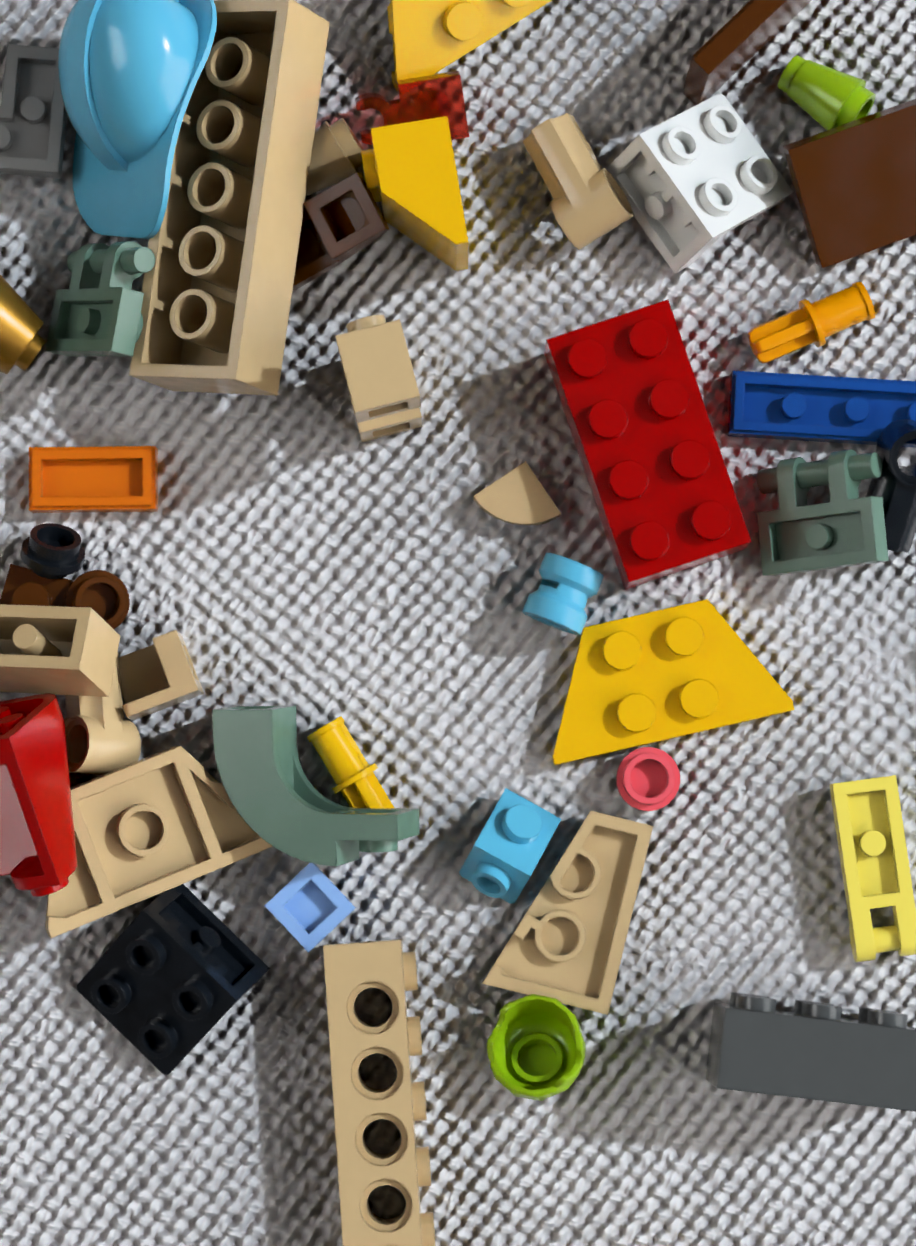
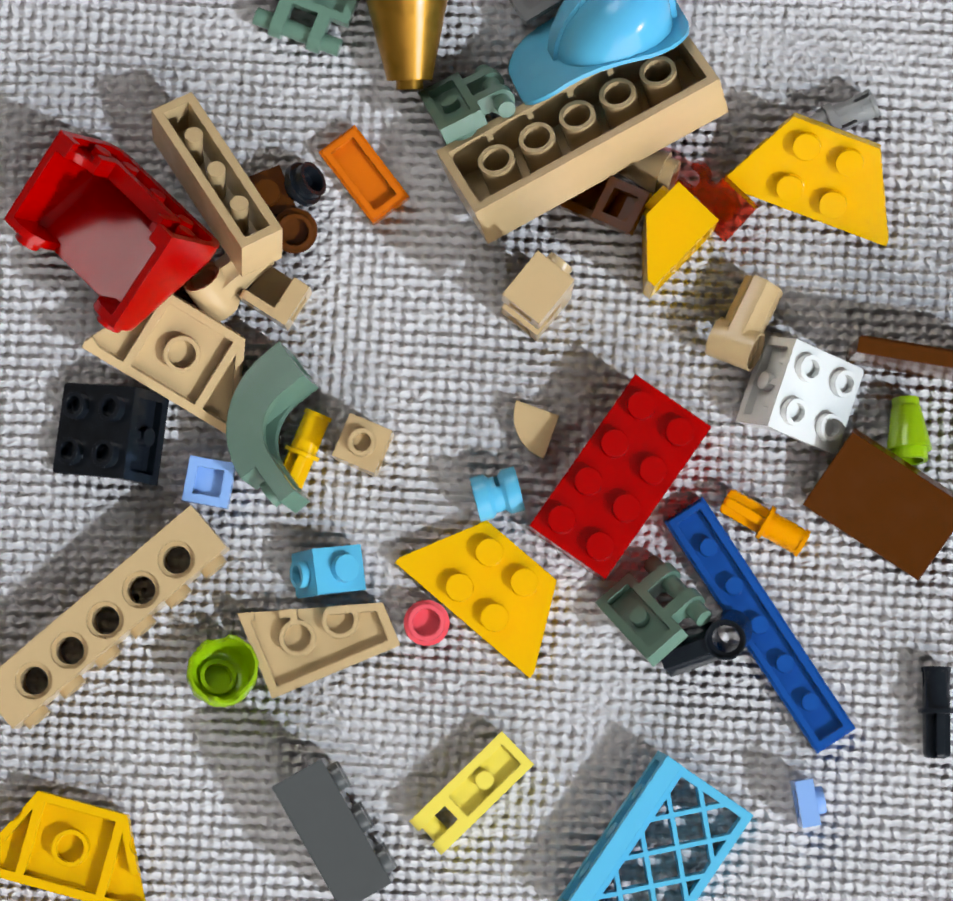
camera: 55 degrees right, 0 degrees up
none -> tan brick [332,413,394,478]

